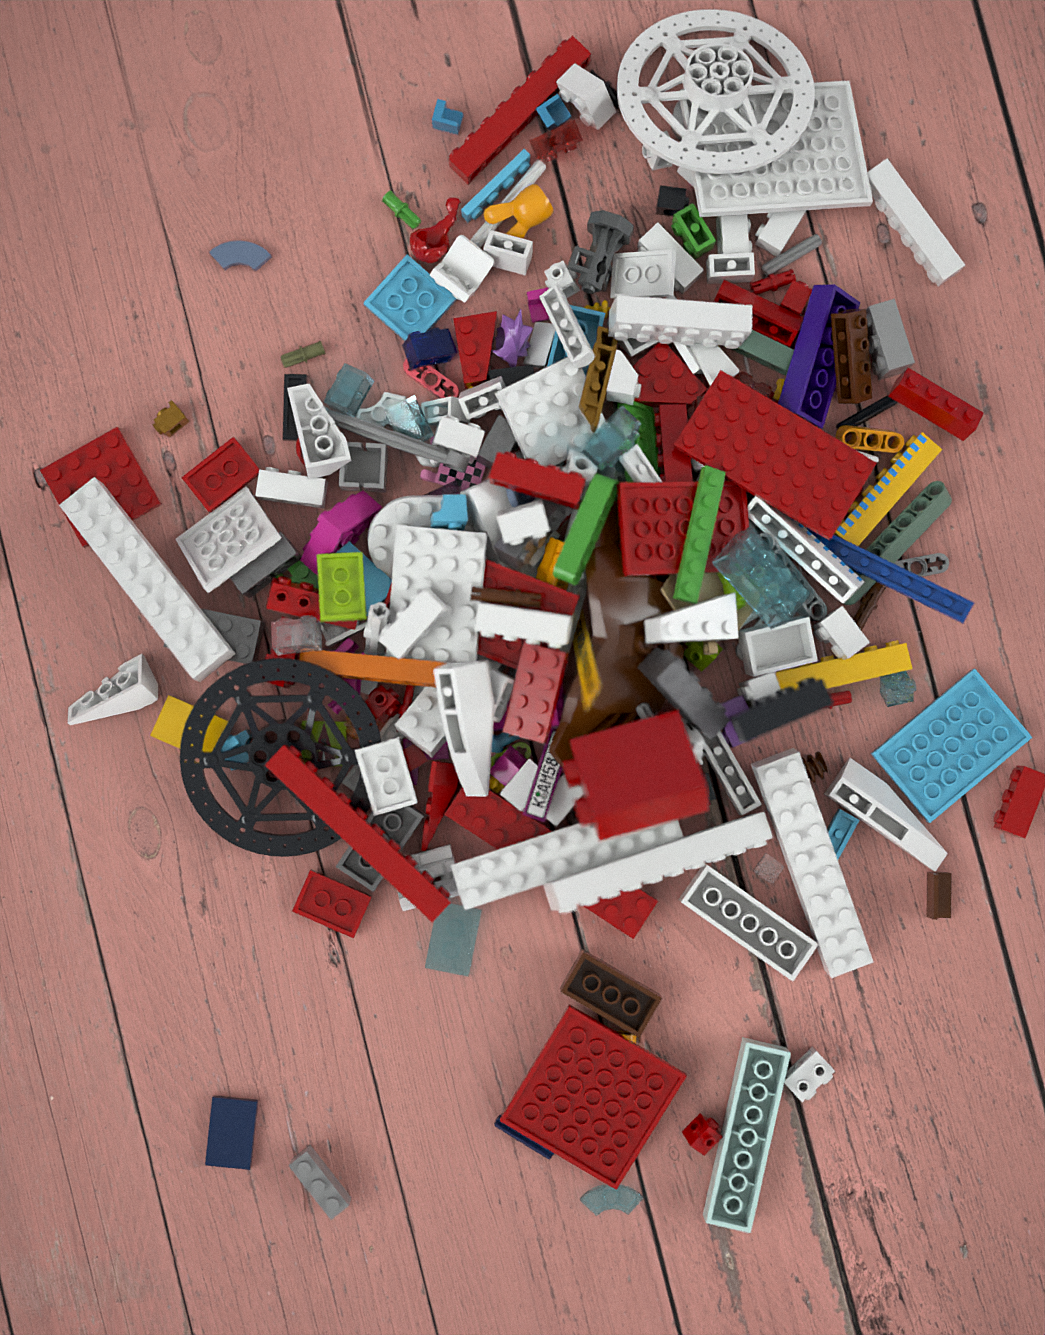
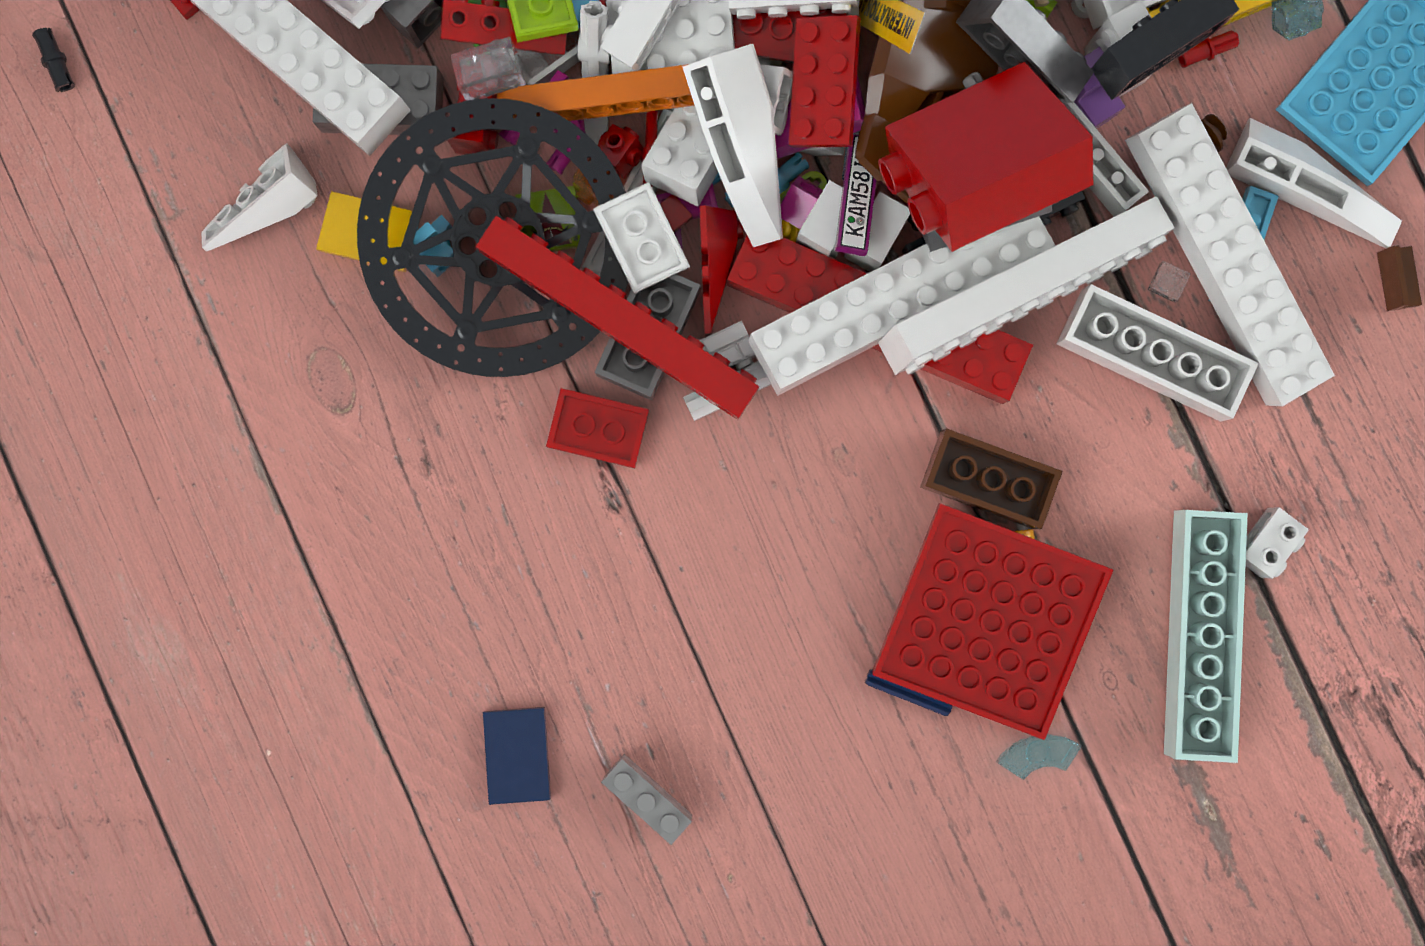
camera: 10 degrees left, 0 degrees up
clear light blue tile [425,903,482,977] -> none
red brick [682,1113,723,1156] -> none

